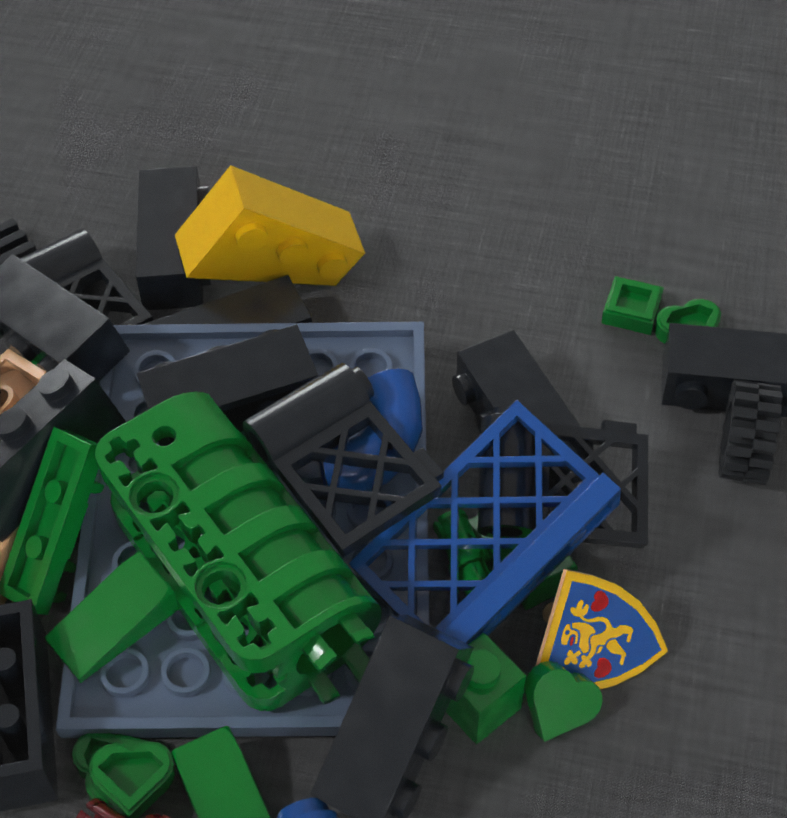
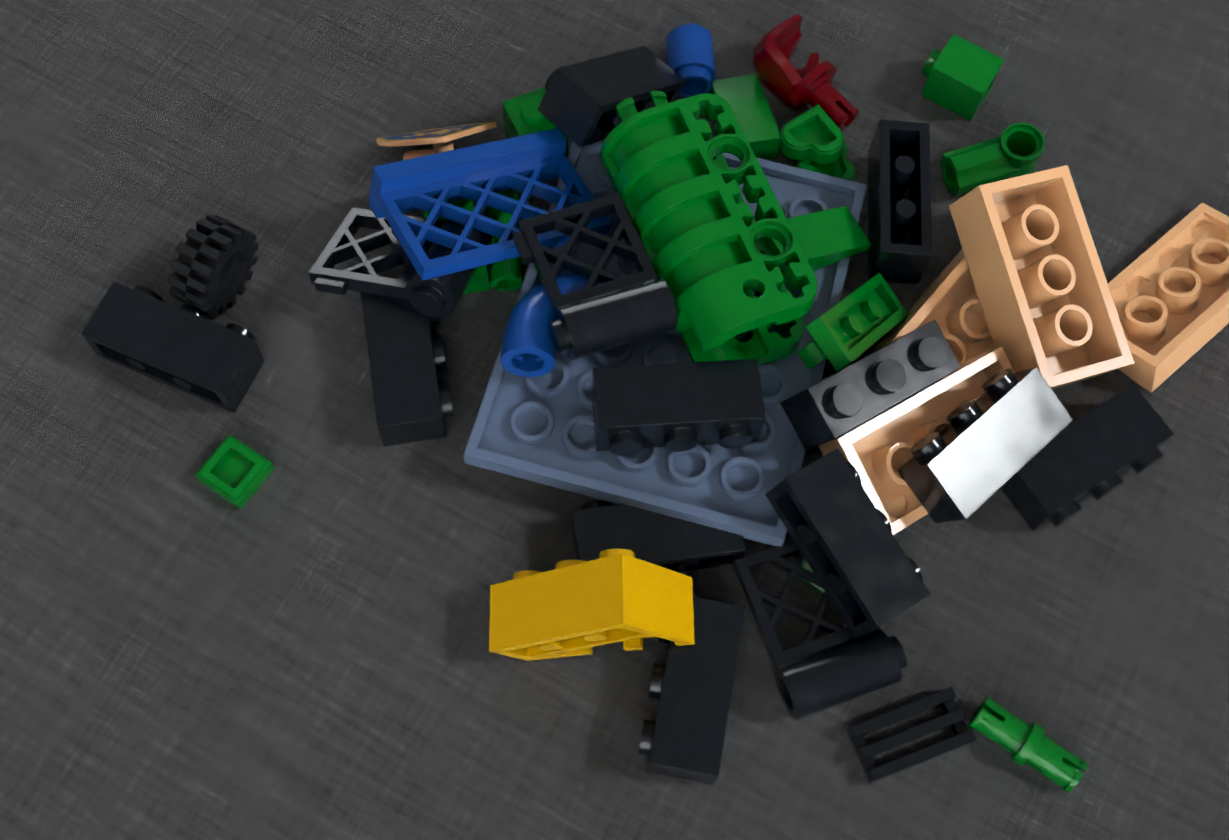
camera: 170 degrees left, 15 degrees up
green tile [525,661,603,742] -> none
green tile [654,298,721,344] -> none

